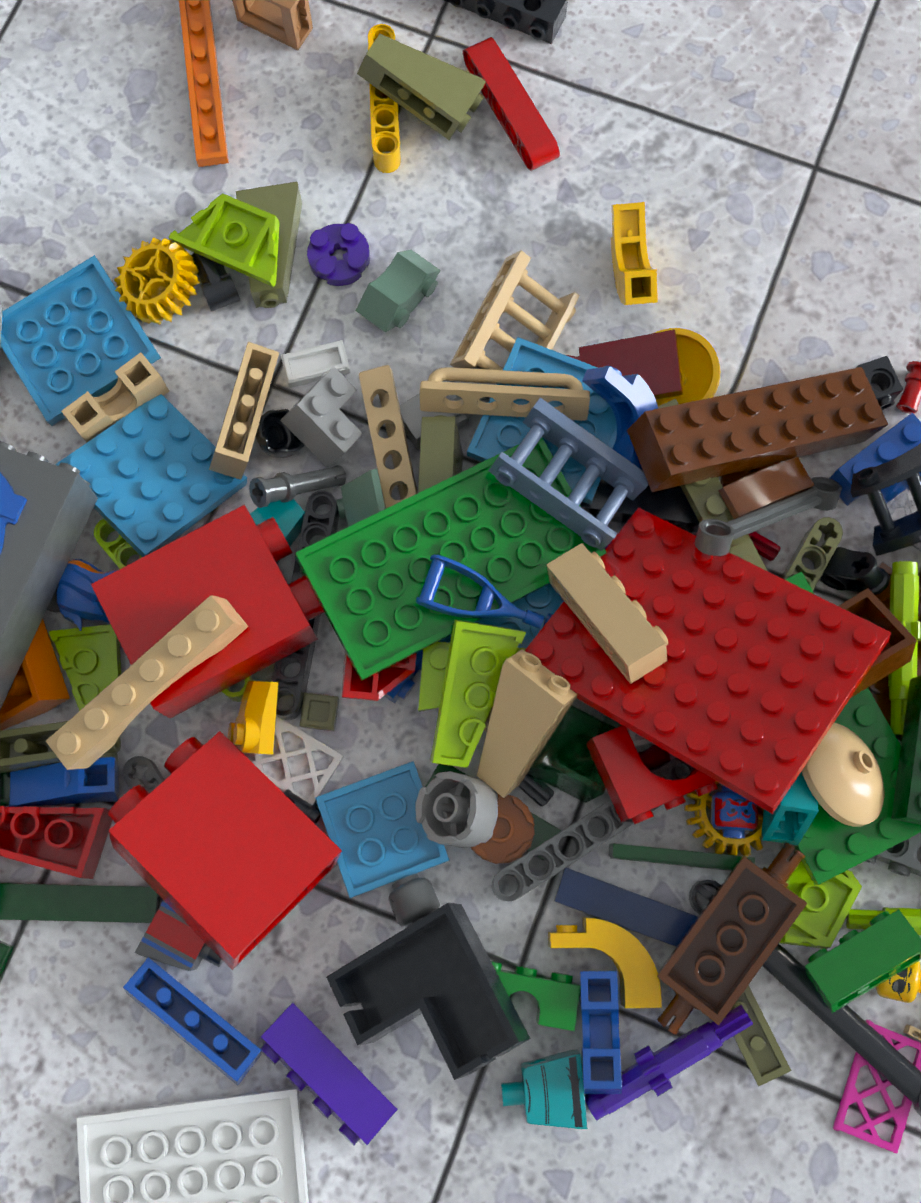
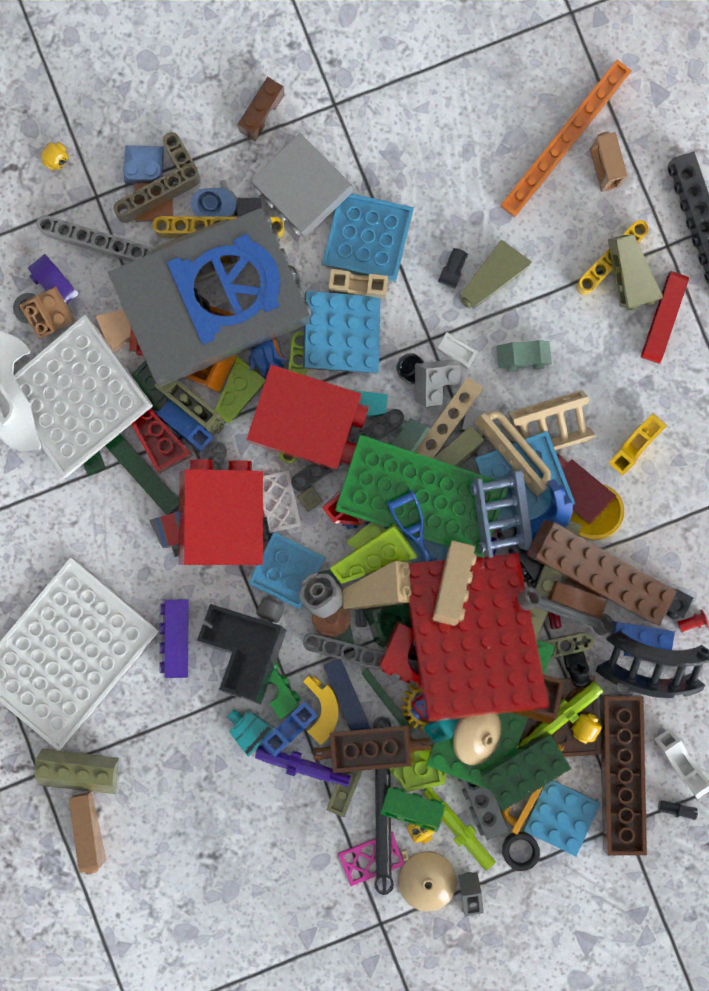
camera: 45 degrees right, 10 degrees up
tan arch [46,595,249,770] -> none
yellow gear [114,237,200,325] -> none
blue brick [123,957,262,1086] -> none
lime wing [168,193,280,287] -> none
tan brick [209,342,279,480] -> none
yellow slope [228,681,278,754] -> none
dark grey pin [249,465,346,508] -> none
dark purple plate [307,223,370,286] -> none

